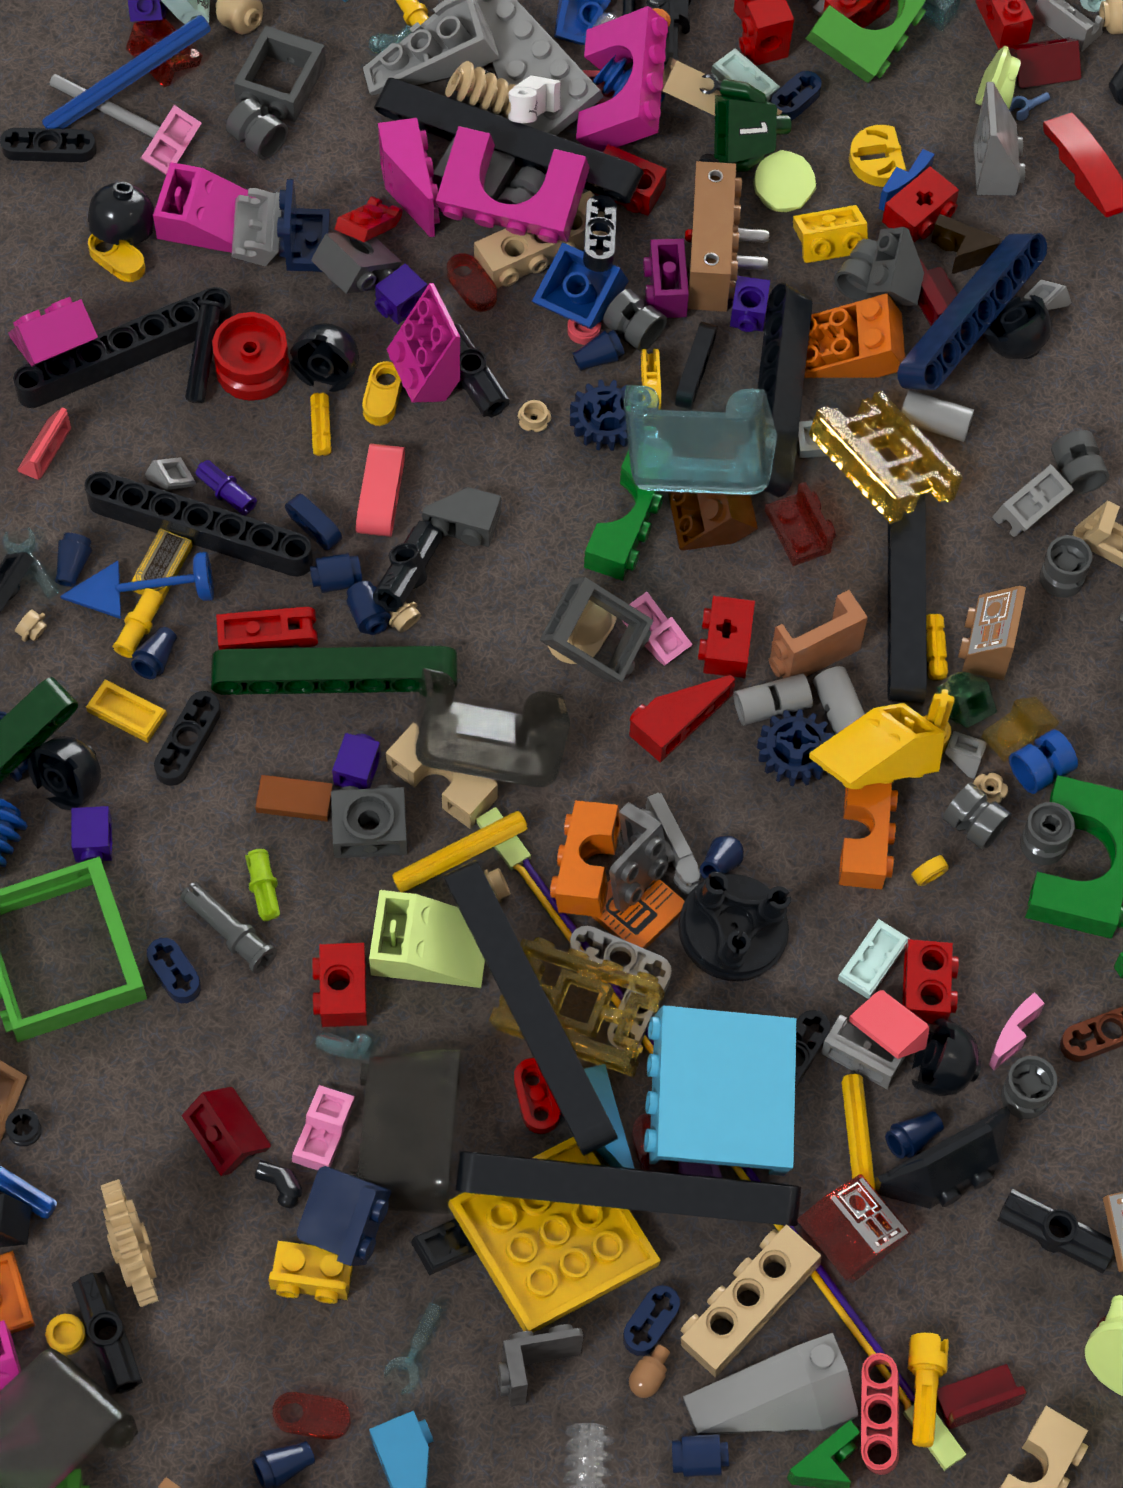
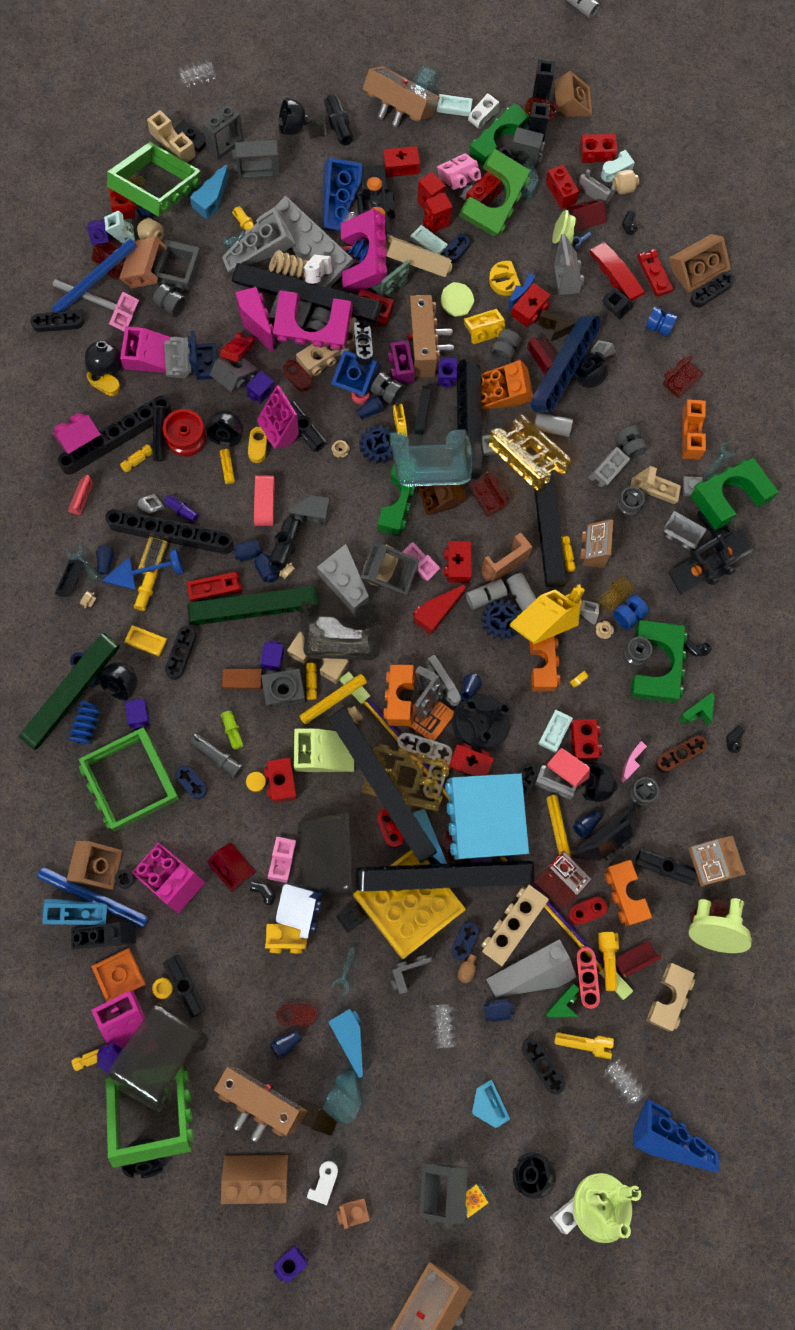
camera: 10 degrees left, 10 degrees up
tan gear [101,1179,159,1307] -> none
dark blue cone [131,627,177,679] -> none
dark blue beam [285,494,342,550] -> none
clear light blue arm [316,1031,374,1061] -> none
dark green torso [699,73,791,173] -> none
dark grey slope [866,227,924,306] -> none
clear green brick [936,671,997,728] -> none
dark grey wheel [942,782,1012,851] -> none
none -> nougat panel [119,236,167,288]
none -> yellow axle [120,444,153,472]
none -> dark pink slope [132,842,205,914]
none -> yellow tile [246,772,266,792]
none -> yellow axle [306,663,317,700]
none -> light grey wedge [317,544,369,615]
none -> sand green bracket [369,260,410,298]
none -> red brick [448,743,494,776]
none -> red plate [568,897,607,925]
none -> black brick [602,288,632,320]
none -> orange arch [604,860,652,927]

